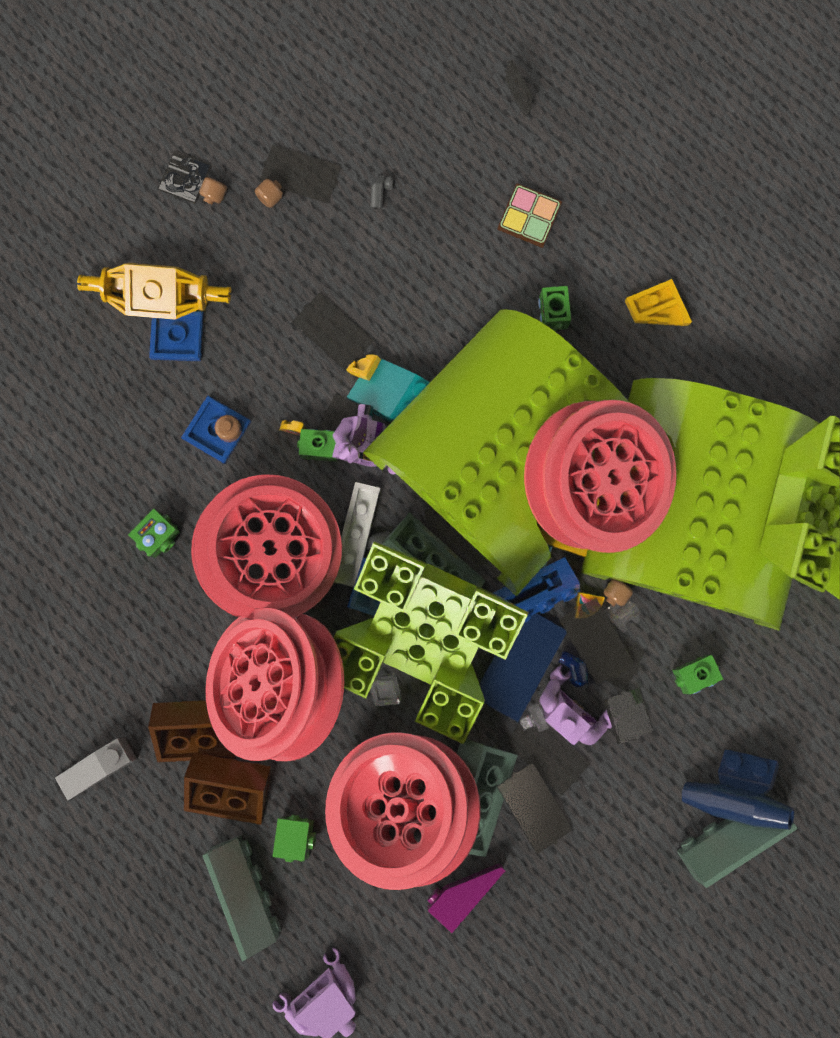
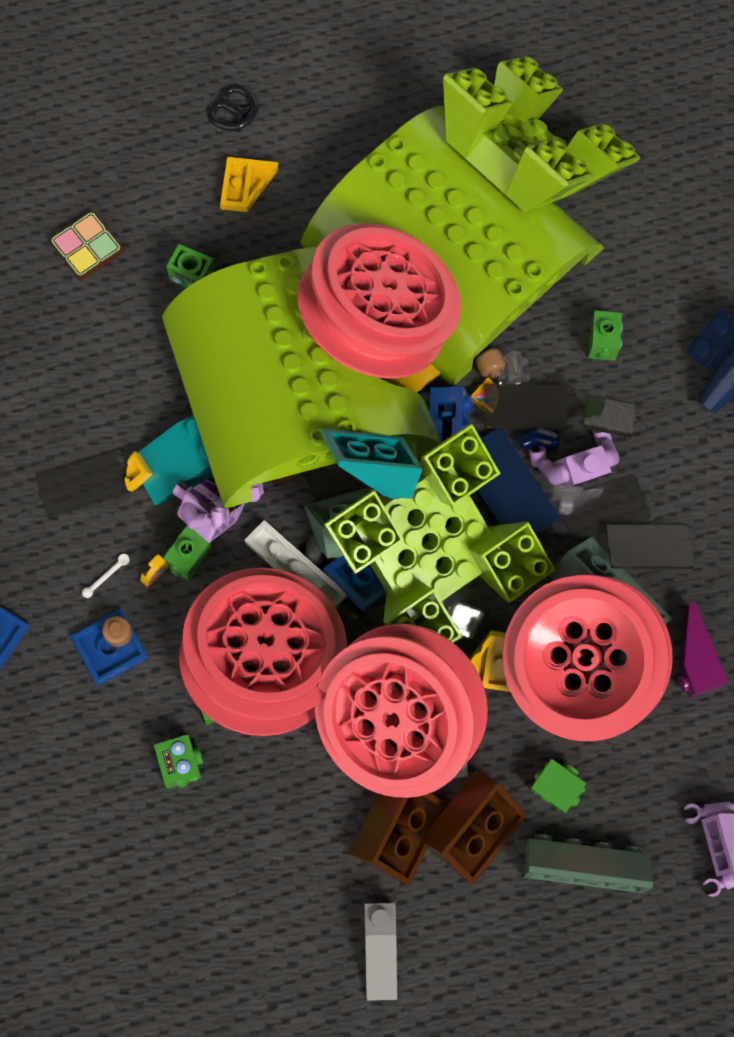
camera: 60 degrees left, 10 degrees down
none -> white hinge [82,554,130,598]
none -> black piece [208,85,259,132]
none -> teal slope [321,429,422,499]
none -> yellow wing [469,631,510,692]

